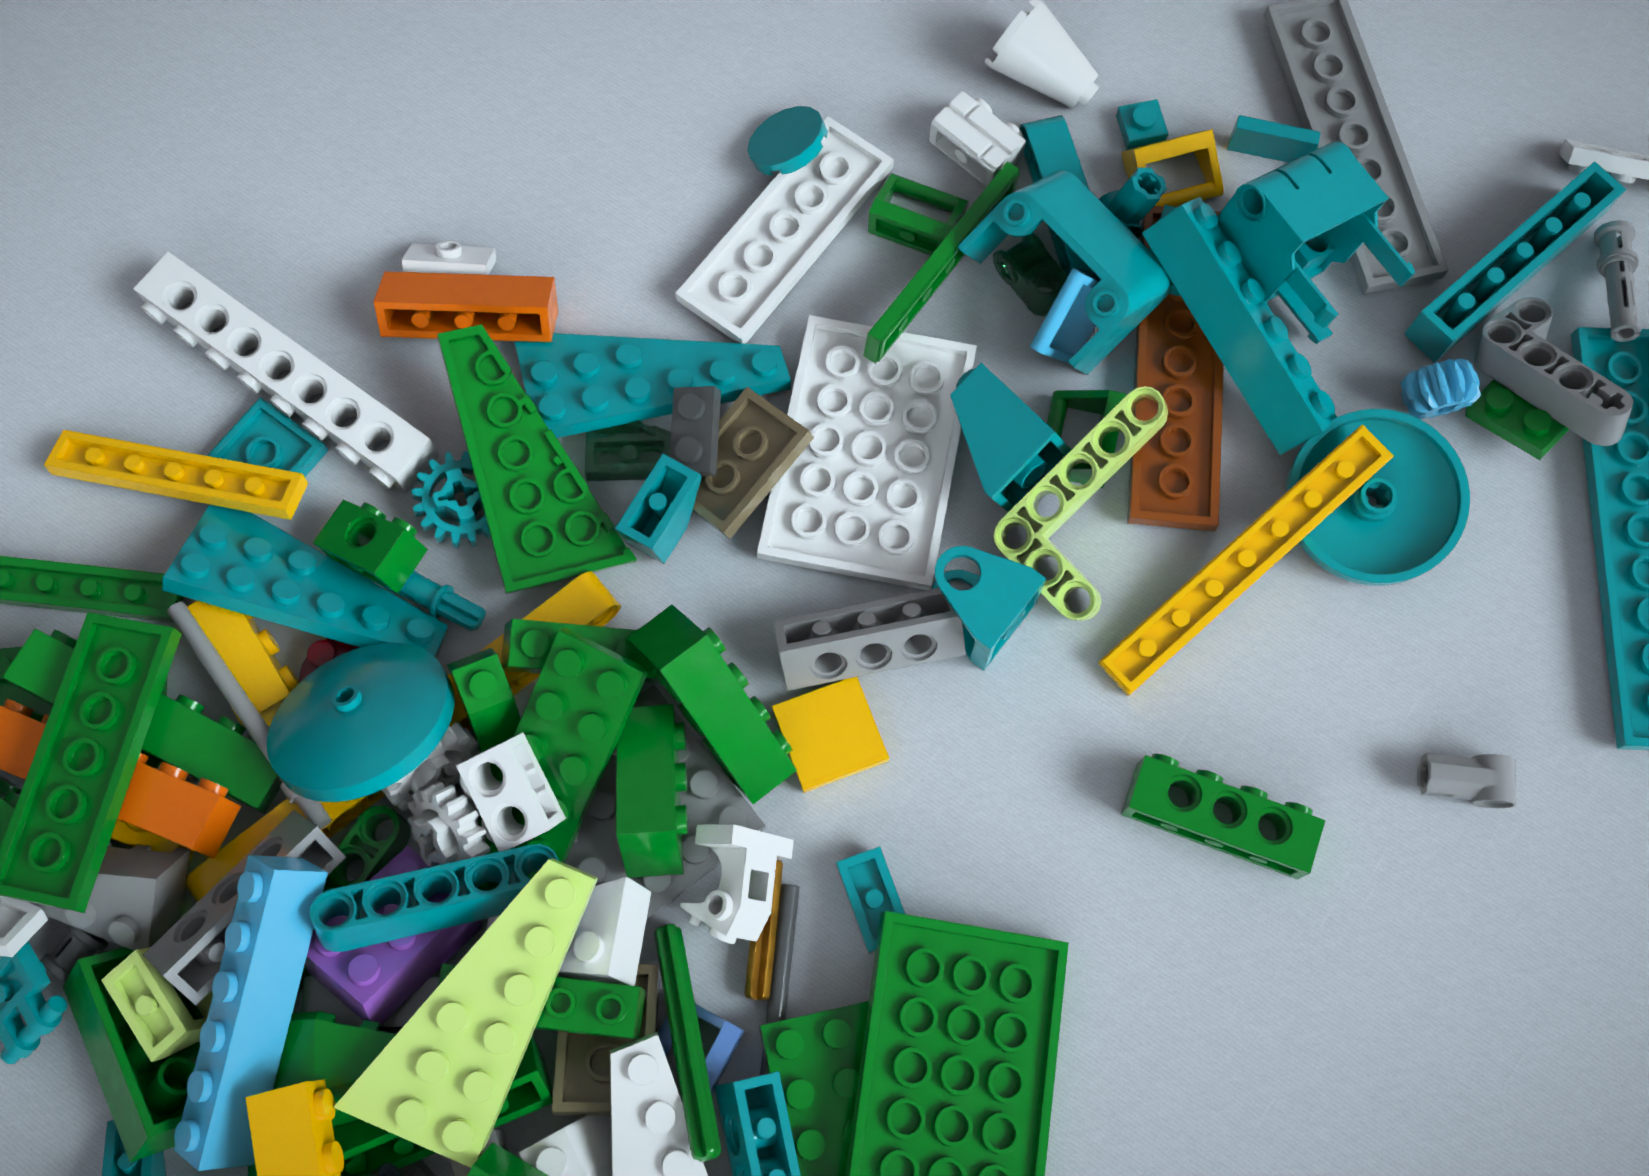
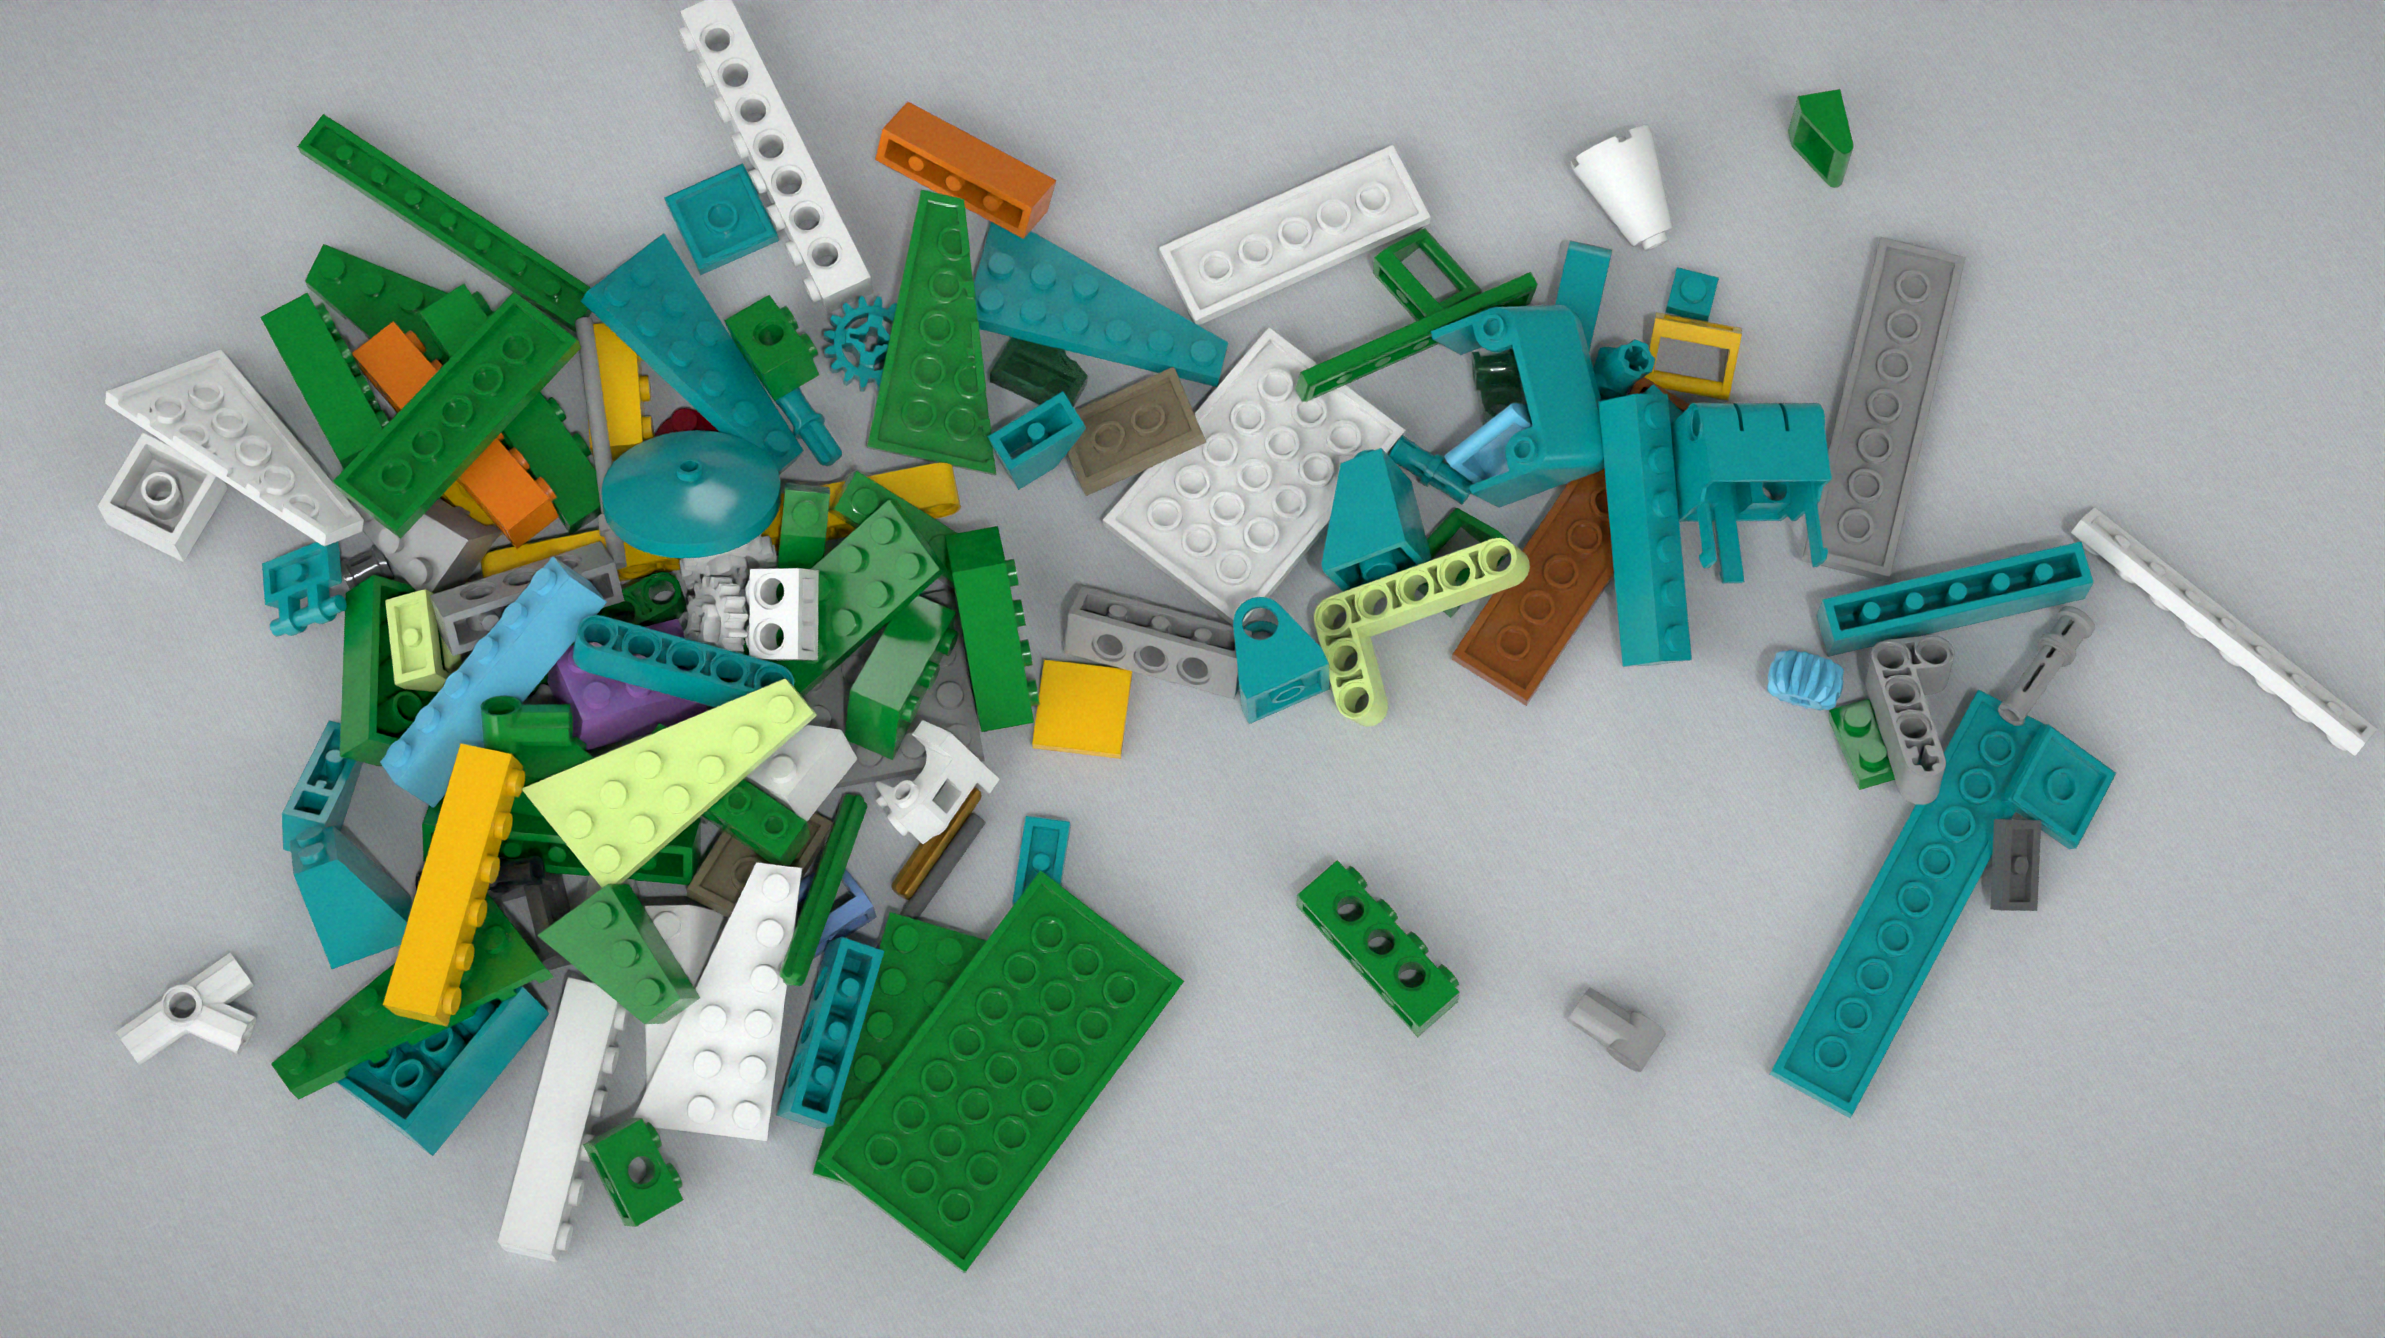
camera: 30 degrees right, 0 degrees up
yellow plate [44,430,308,520] -> none
white plate [402,241,496,275] -> none
dark grey plate [670,386,721,477] -> none
teal tile [747,106,828,175] -> none
white brick [929,91,1026,187] -> none
yellow tile [1098,424,1394,696] -> none
teal tile [1227,115,1321,163] -> none
teal dish [1285,409,1470,586] -> none
none -> green piece [480,696,573,754]
none -> teal pin [1389,435,1475,505]

